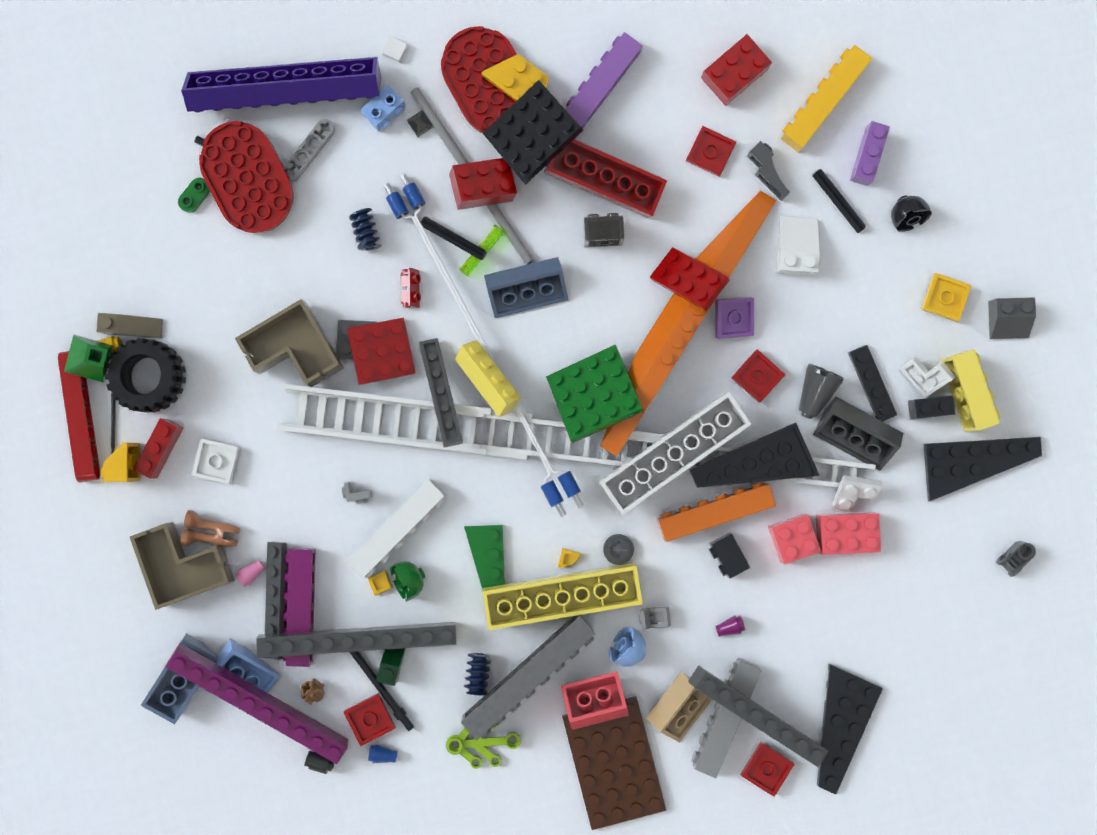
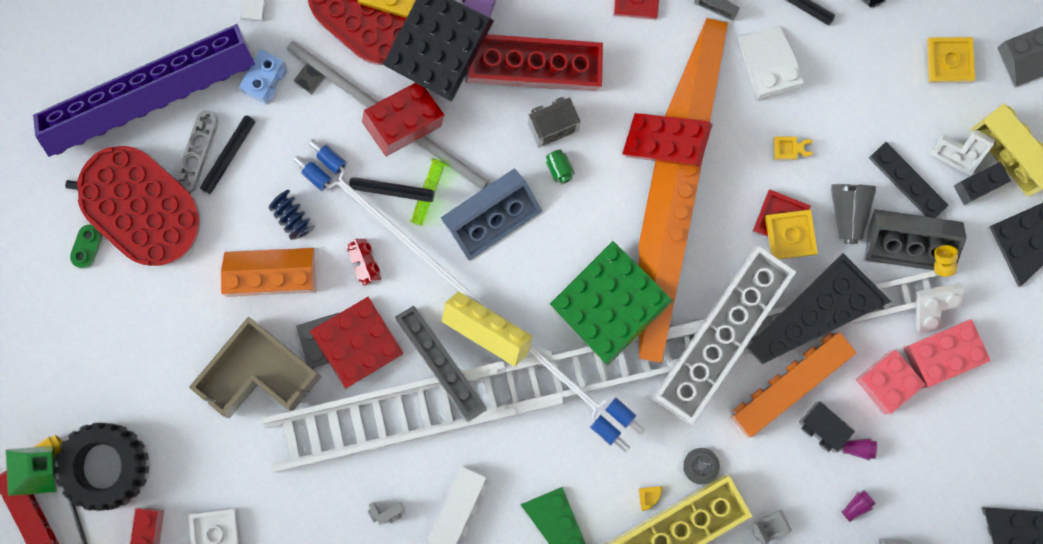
camera: 25 degrees left, 5 degrees down
dark tan slope [96,313,163,338] -> none
medium lavender plate [715,297,754,339] -> none
none -> black axle [200,115,255,194]
none -> orange slope [221,248,316,297]
none -> green brick [546,149,575,184]
none -> yellow plate [765,210,818,260]
none -> yellow plate [773,137,813,160]
none -> magenta cone [843,438,877,461]
none -> yellow wheel [934,245,958,277]

